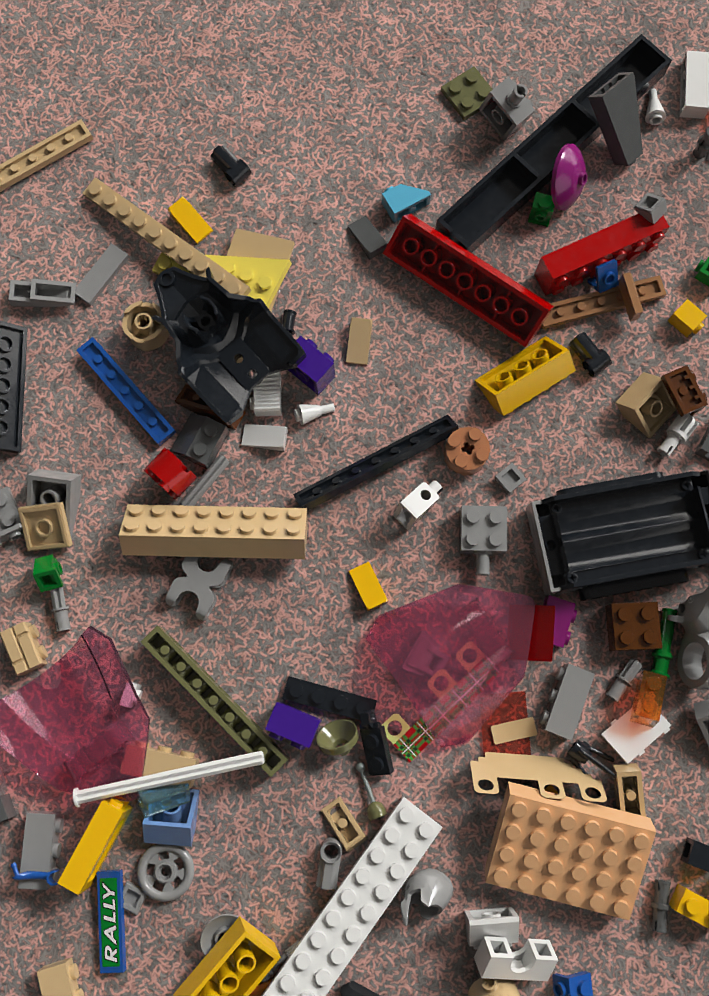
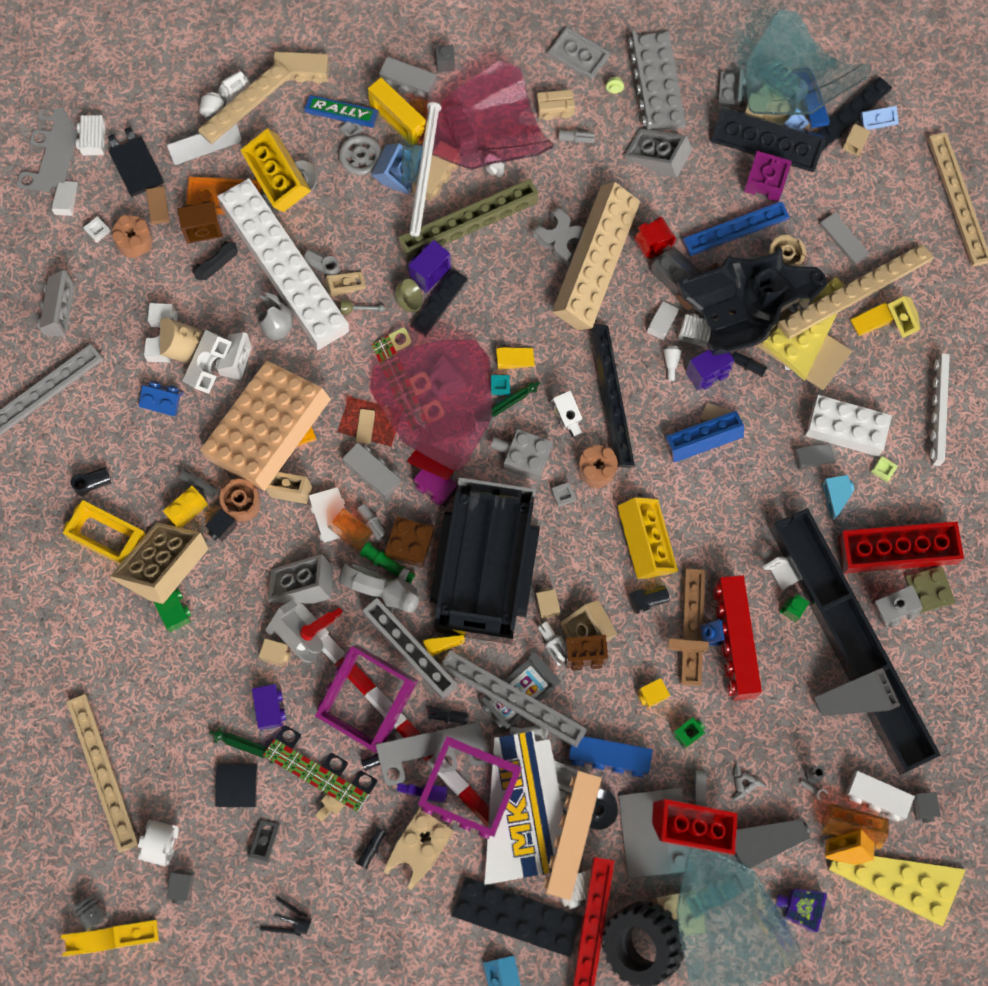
camera: 105 degrees right, 5 degrees down
light grey slope [8,279,76,307] -> none
blue piece [11,862,59,886] -> none
tan tile [18,502,73,552] -> none
green brick [33,554,63,592] -> none
light grey axle [180,455,229,506] -> none
black piece [210,145,252,187] -> none
black hinge [359,709,394,776] -> none
red brick [383,214,554,347] -> none
tan piece [470,752,607,802] -> none
magenta dish [551,144,587,211] -> none
black plant [567,739,616,797] -> none
light grey slope [634,192,667,224] -> none
white cone [645,88,666,125] -> none
none -> nougat brick [219,479,261,522]
none -> clear orange plate [410,99,428,121]
none -> dark green wheel [477,381,540,423]
none -> teal plate [491,375,510,395]
none -> tan brick [536,588,560,619]
none -> blue panel [666,410,744,463]
none -> magenta piece [744,151,792,202]
none -> white bracket [763,557,799,590]
none -> white brick [805,395,892,457]
none -> red brick [838,521,964,574]
none -> yellowish green tile [871,456,898,482]
none -> light yellow slope [888,296,920,338]
none -> dark grey brick [913,792,941,823]
none -> white plate [930,353,950,466]

